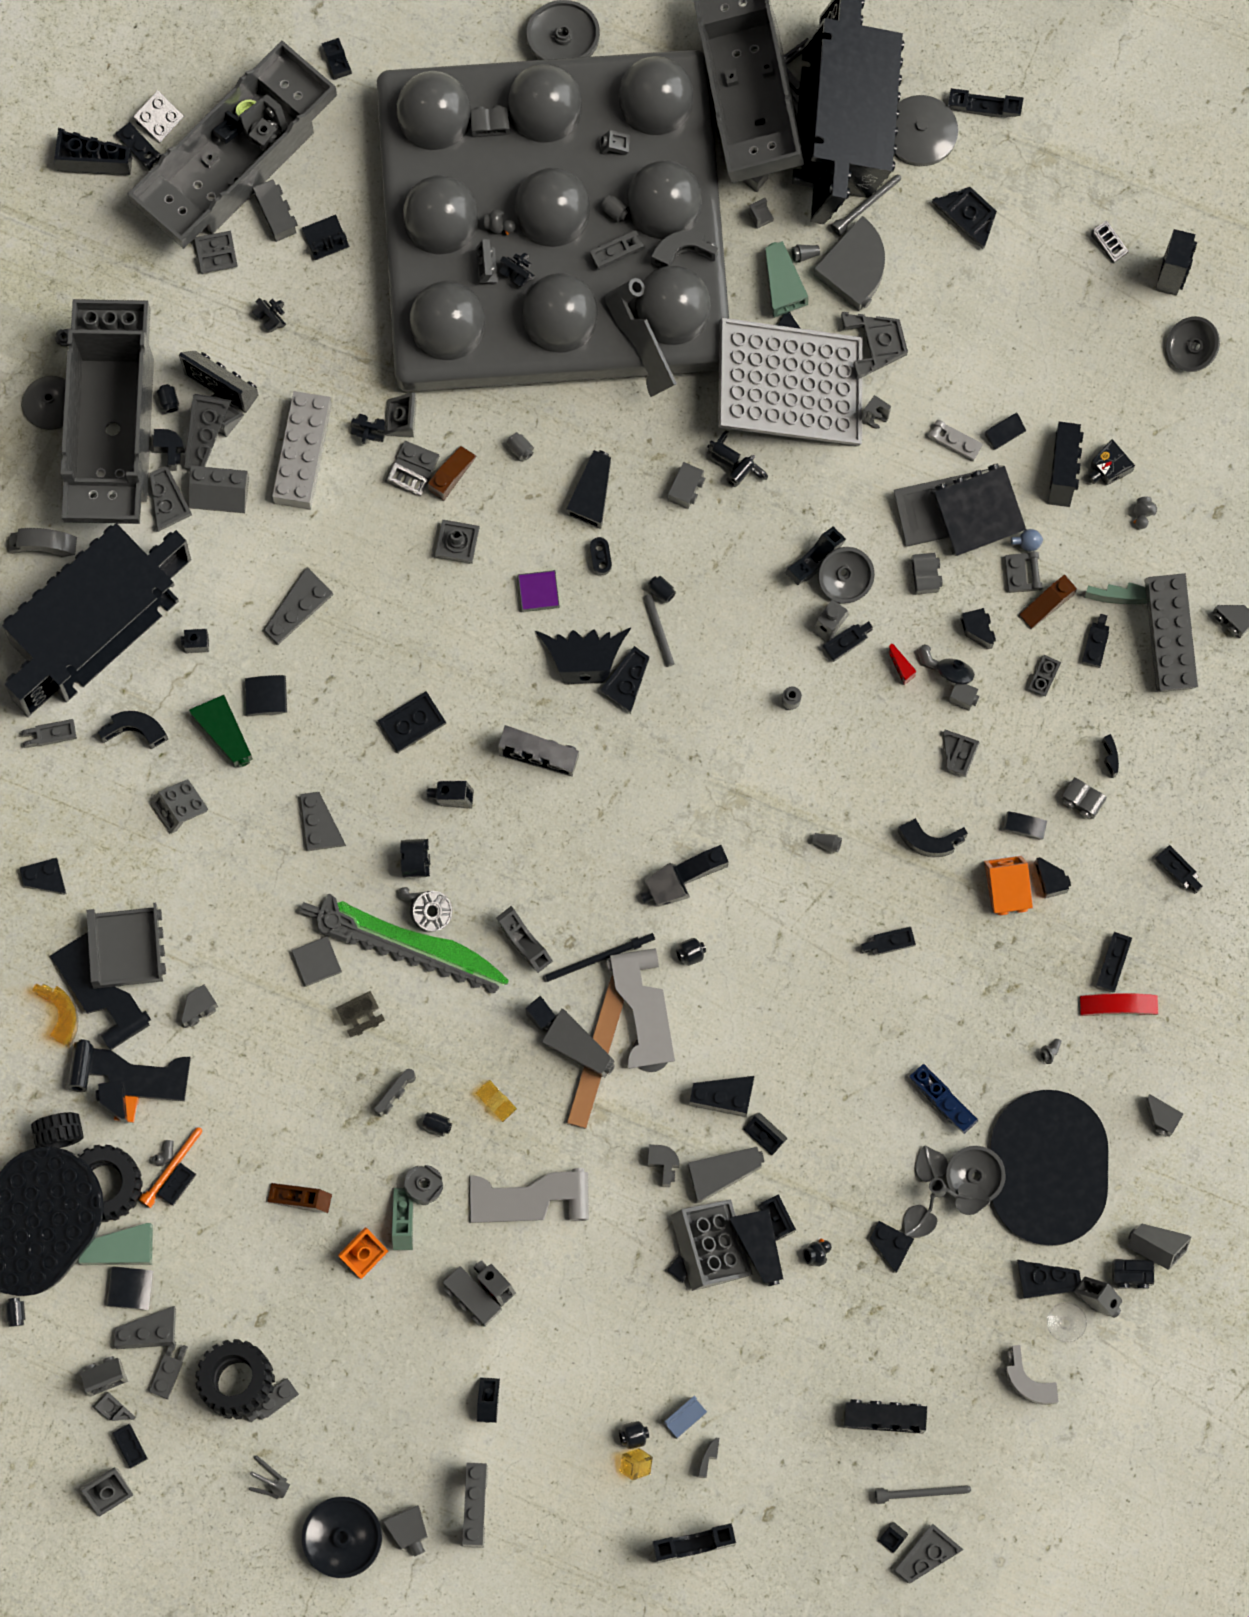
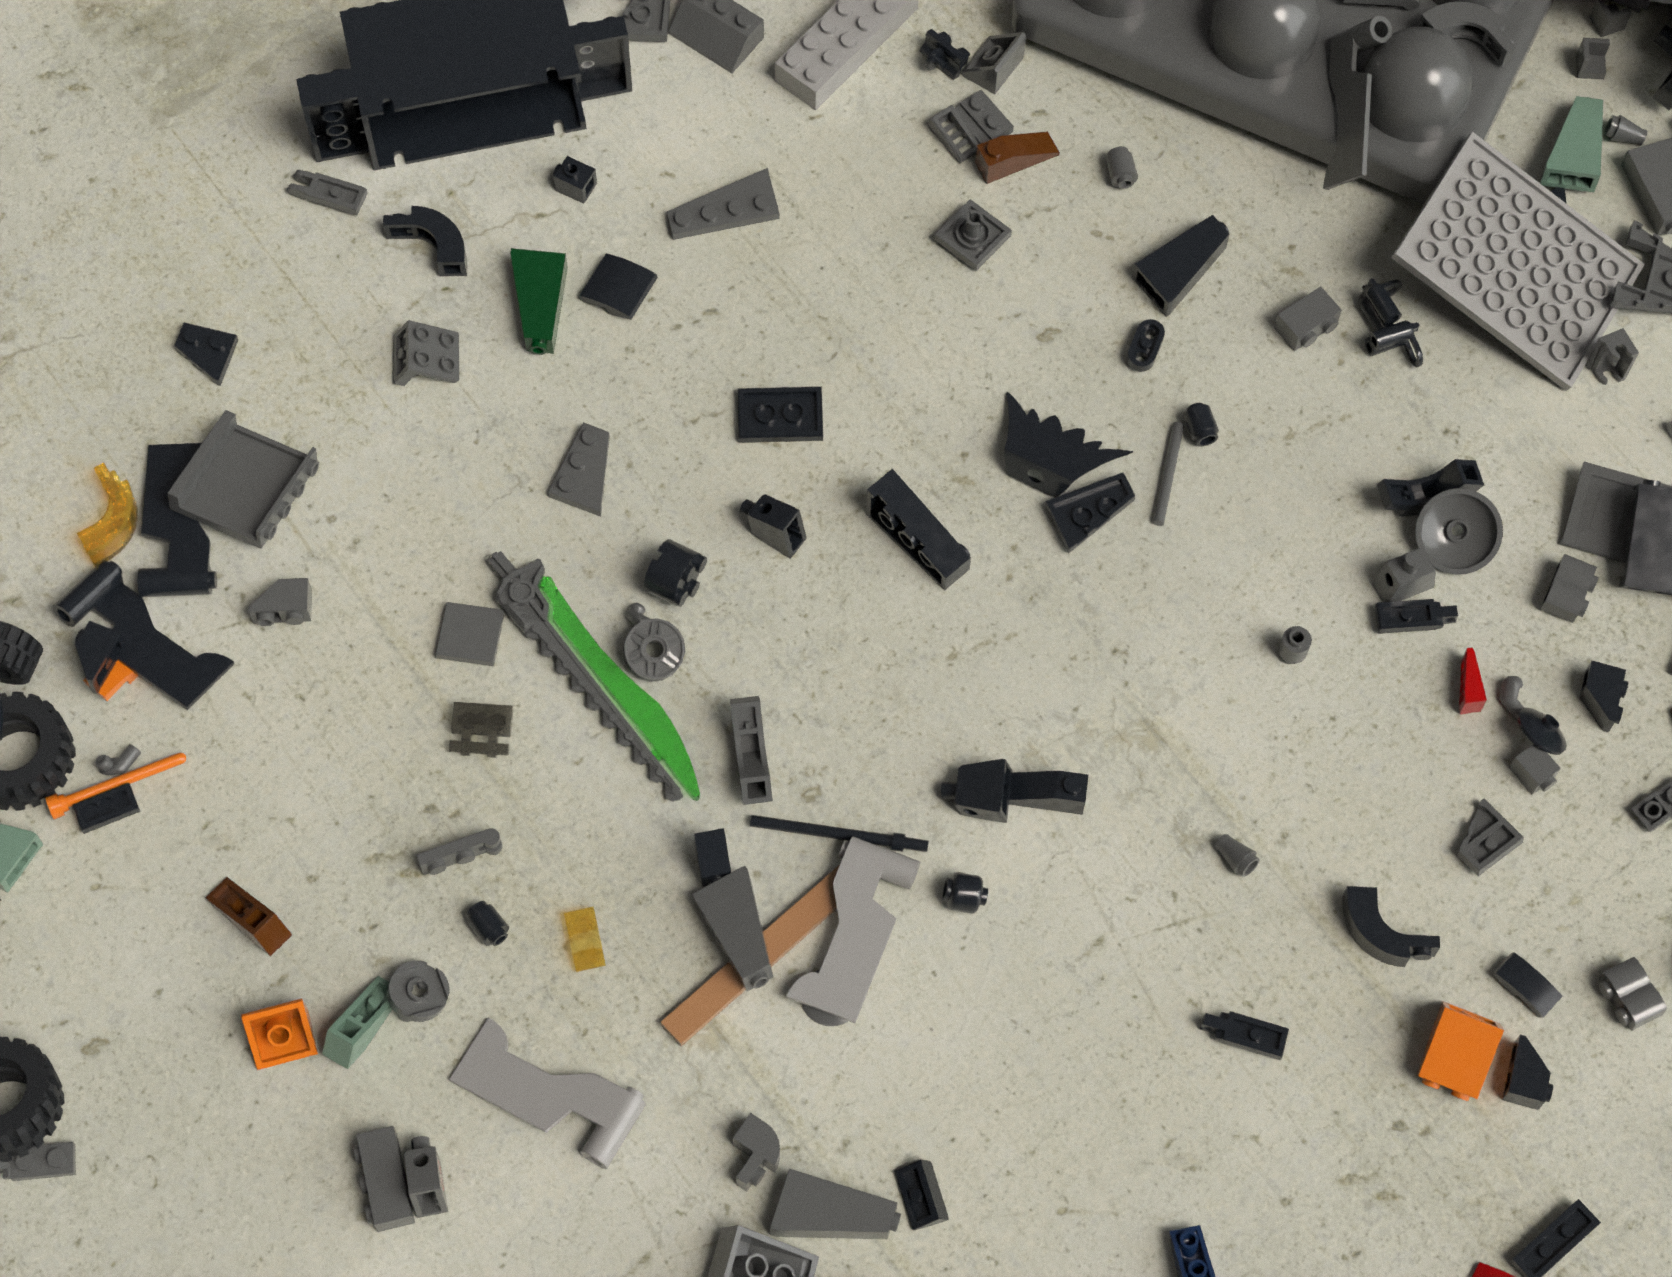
camera: 30 degrees right, 10 degrees down
dark purple tile [518,570,560,612] -> none
black wedge [689,1076,755,1117] -> none

